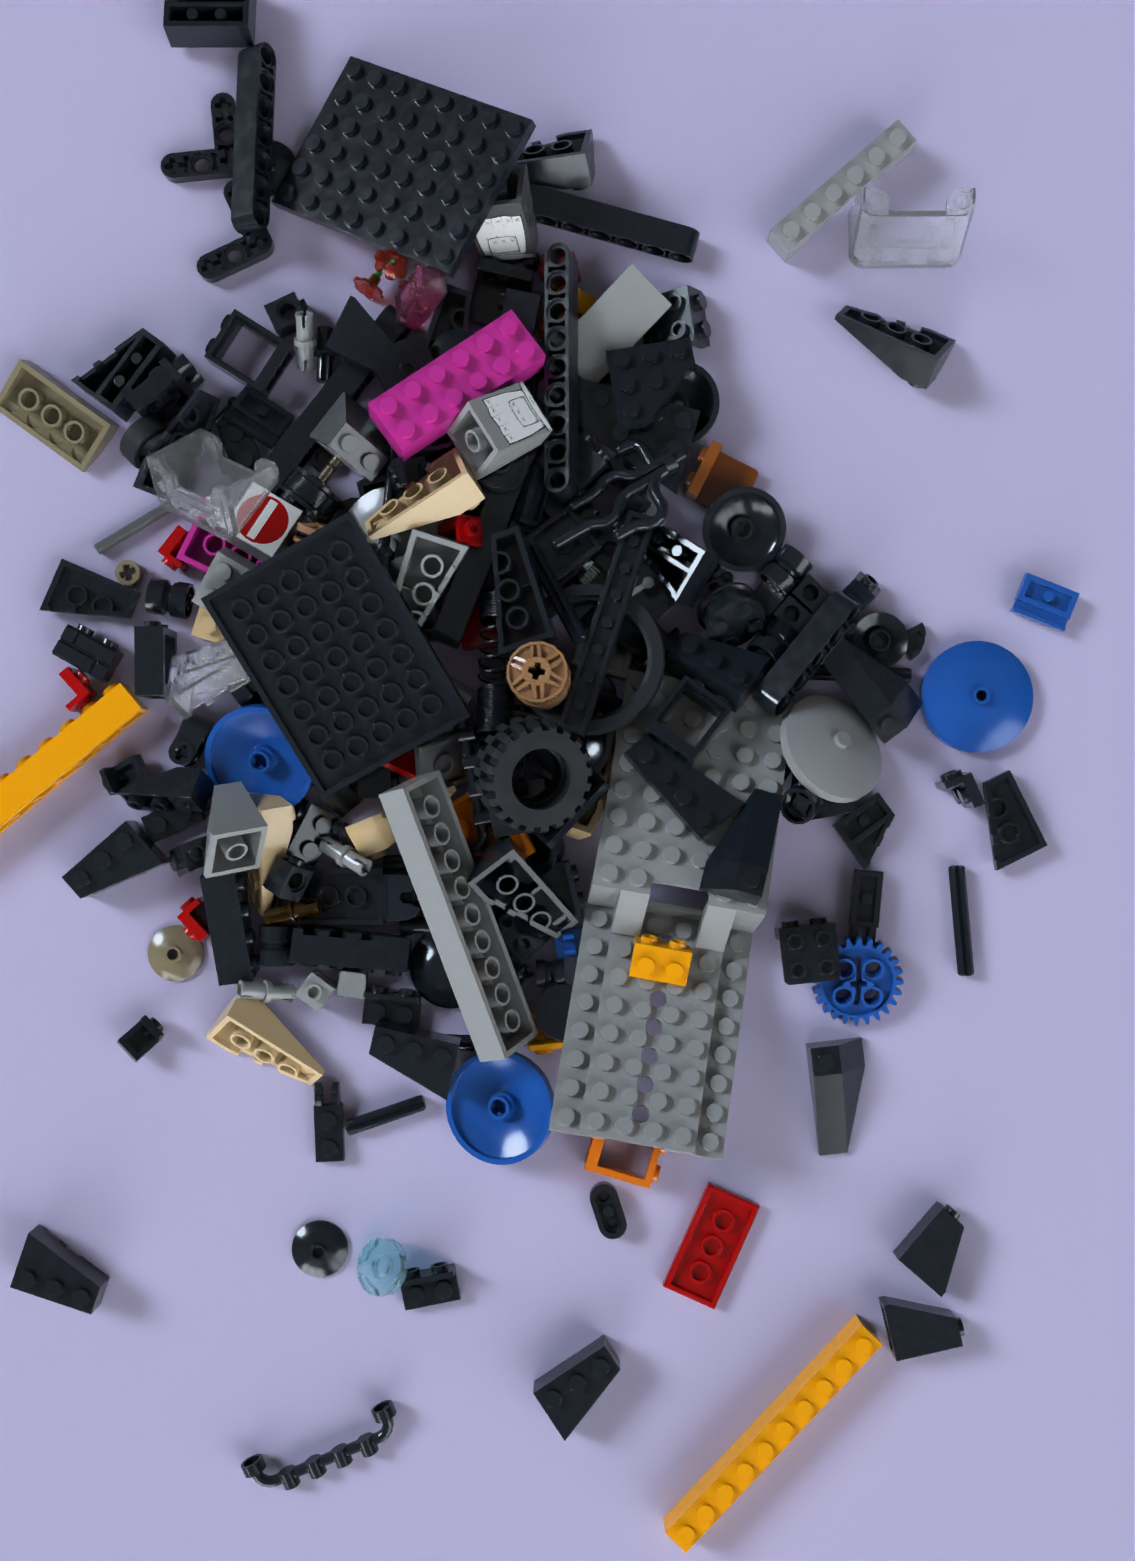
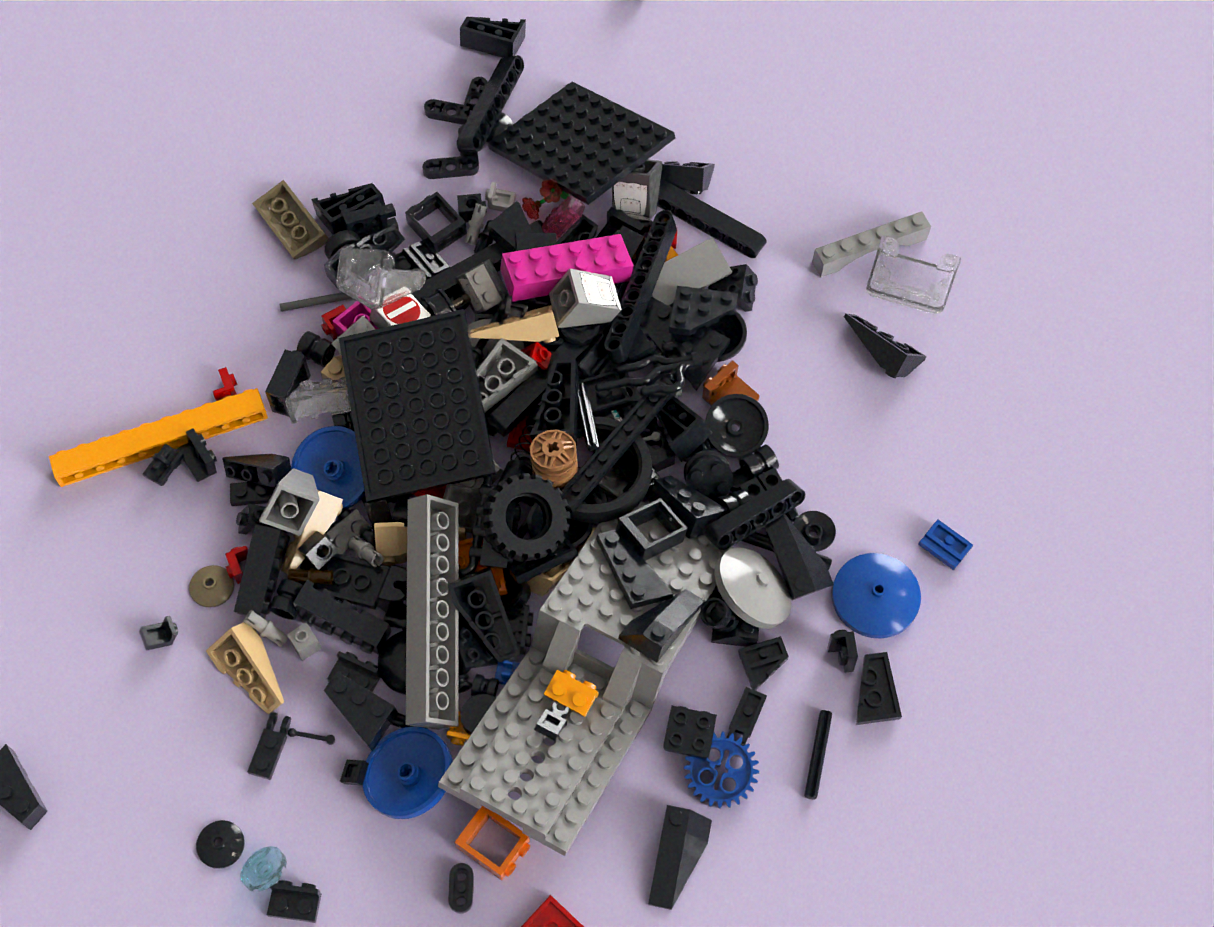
camera: 20 degrees right, 25 degrees down
black wing [39,559,142,619] -> none
black brick [52,623,124,683] -> none
black wedge [62,820,169,899] -> none
black bracket [99,754,150,795] -> none
dark tan bush [115,560,144,587] -> none
black piece [168,711,215,767] -> none
slope [337,968,369,999] -> none
black axle [345,1095,426,1136] -> none
black bracket [841,571,881,612] -> none
black tile [905,622,926,661] -> none
none -> black hips [143,444,184,486]
none -> black bracket [177,428,217,482]
none -> black hinge [288,728,335,745]
none -> black tile [340,759,369,786]
none -> light grey bracket [485,182,516,211]
none -> plate [534,701,569,741]

